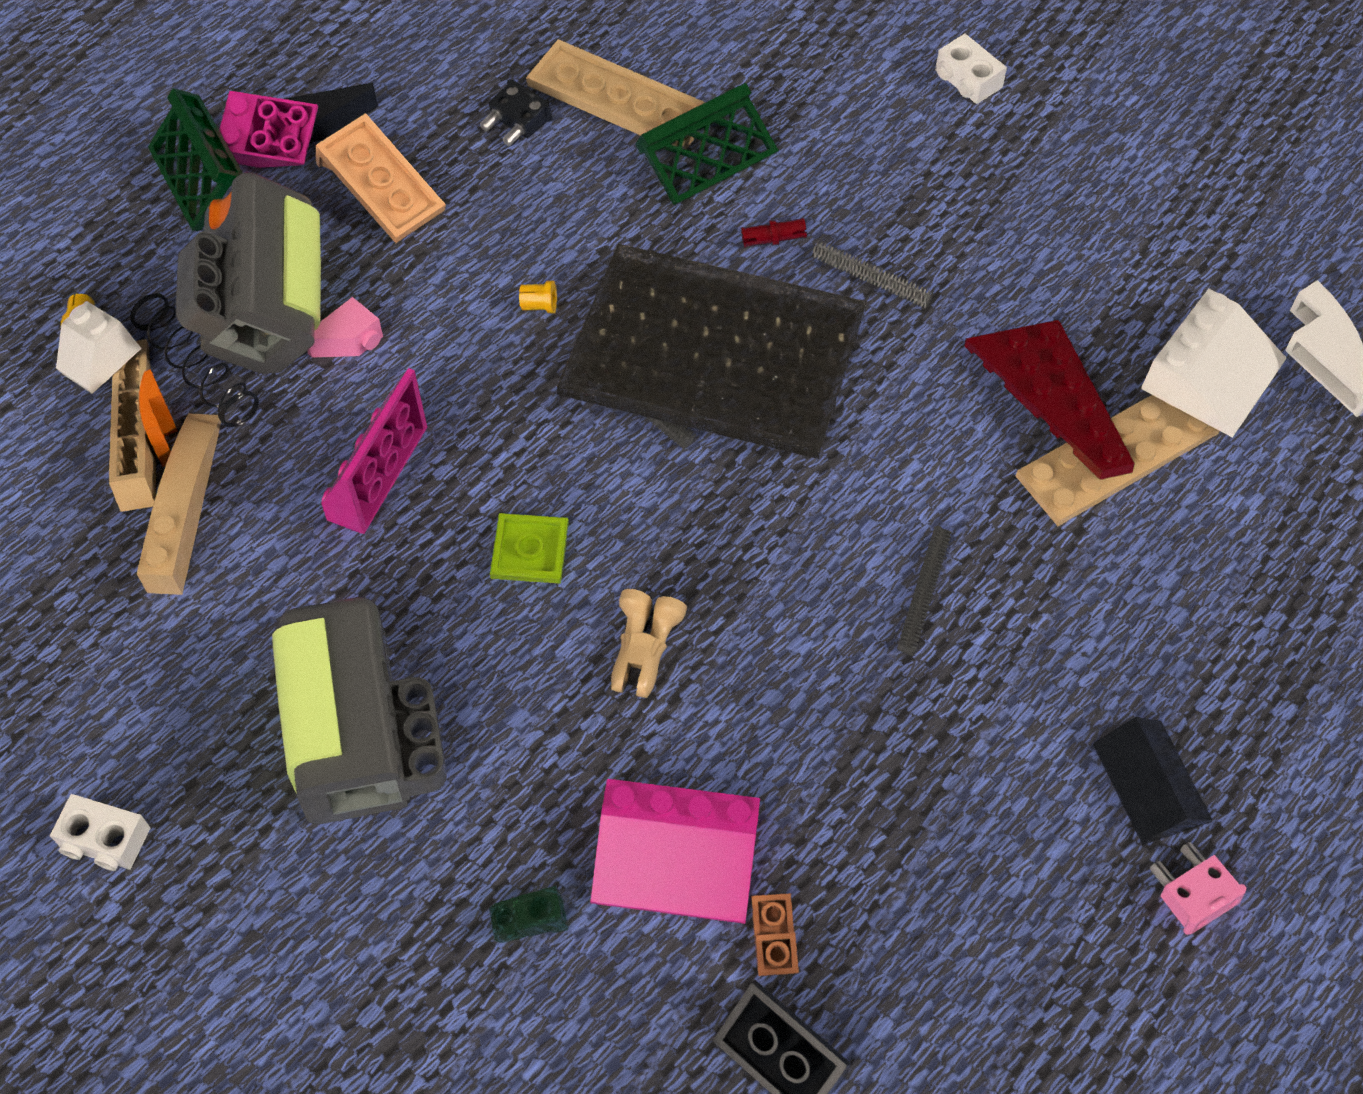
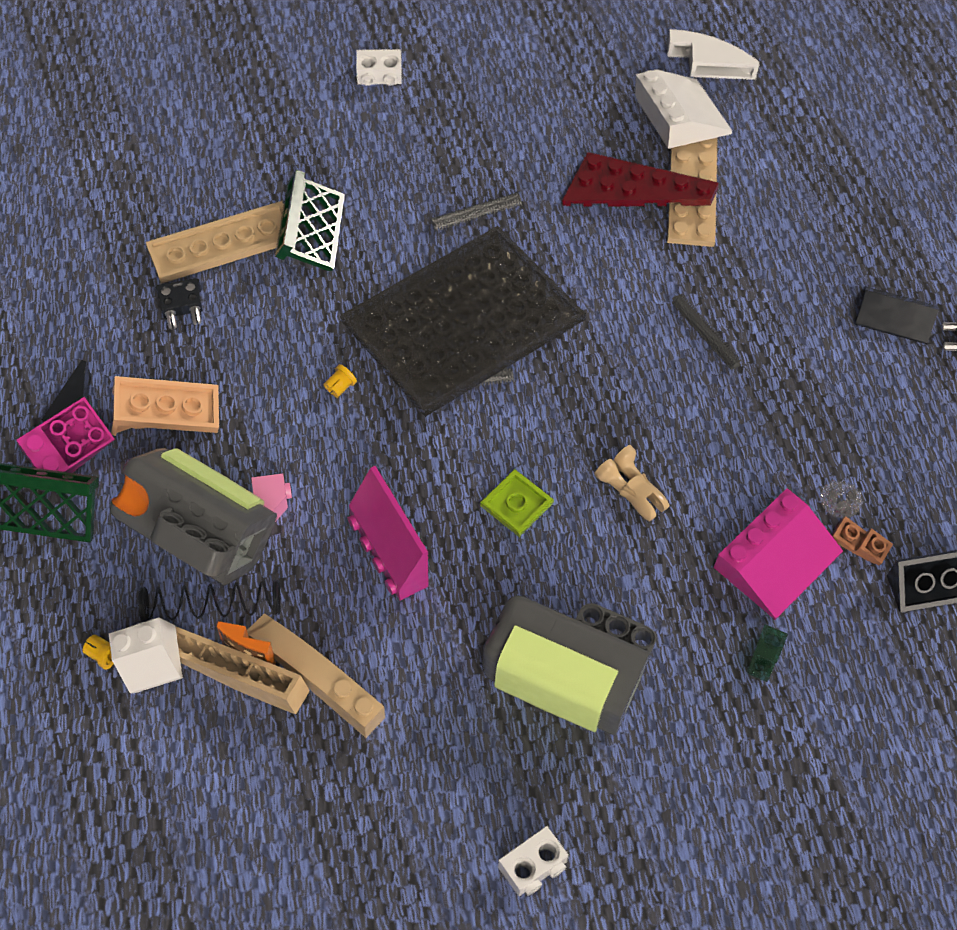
camera: 55 degrees left, 0 degrees up
dark red pin [741,217,807,248] -> none
none -> clear gear [820,479,863,518]

